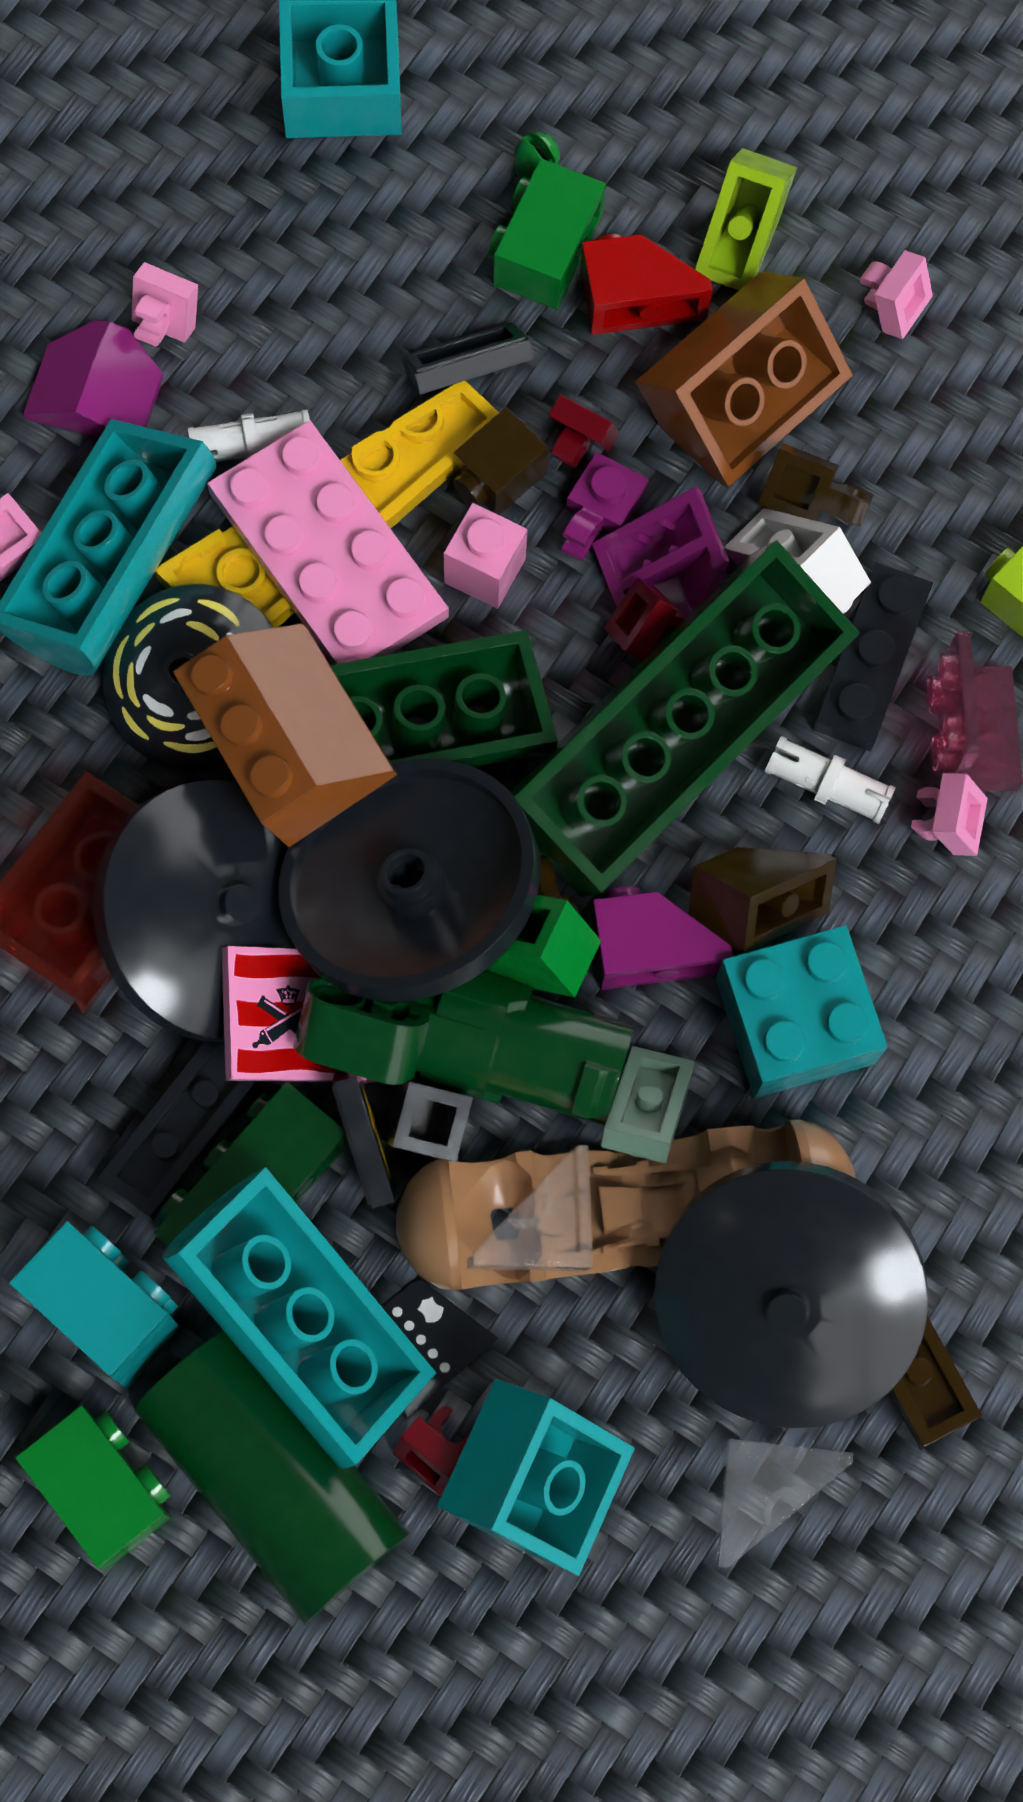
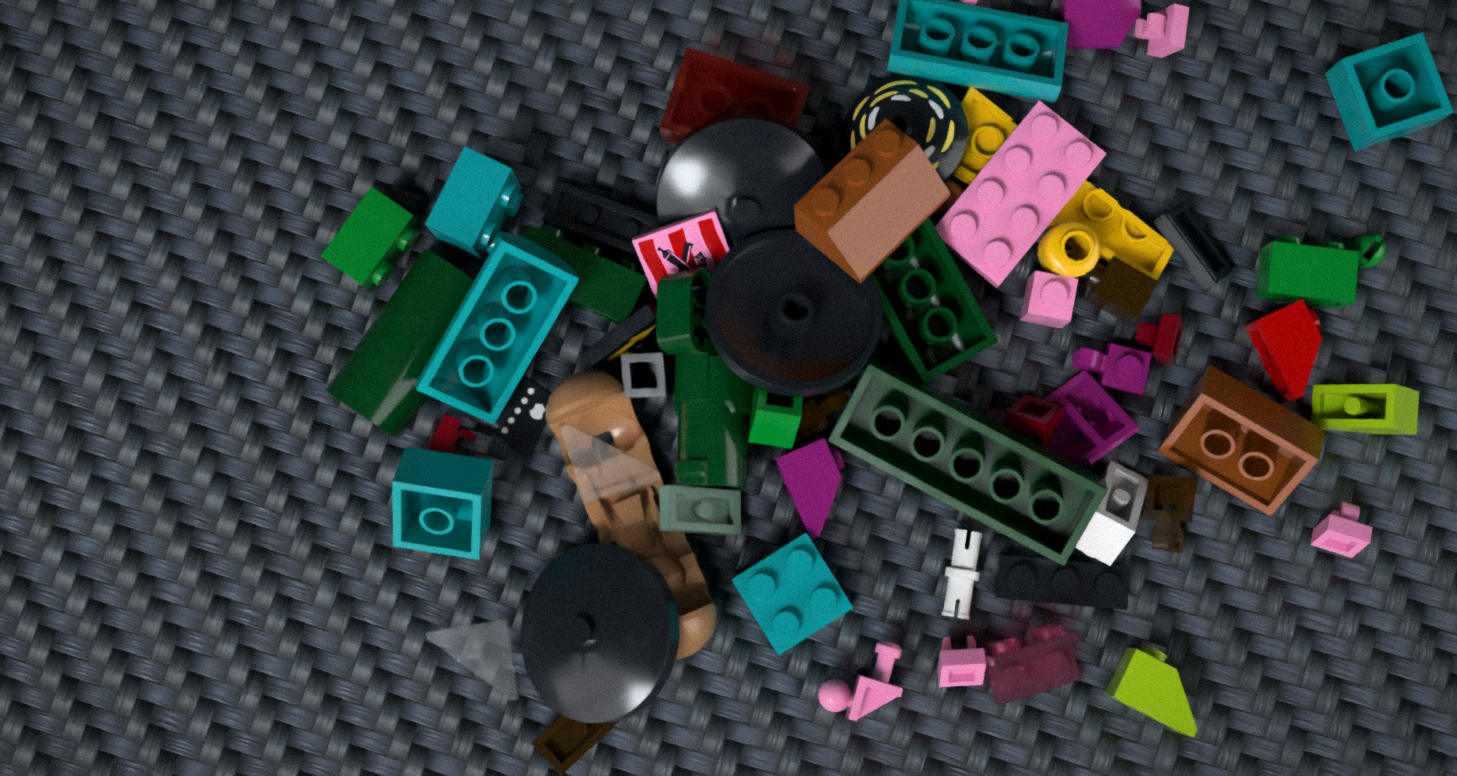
camera: 80 degrees right, 10 degrees up
white pin [188,409,310,462] -> none
dark brown slope [688,847,837,953] -> none
none -> bright pink piece [818,640,903,722]
none -> yellow head [1037,221,1101,278]

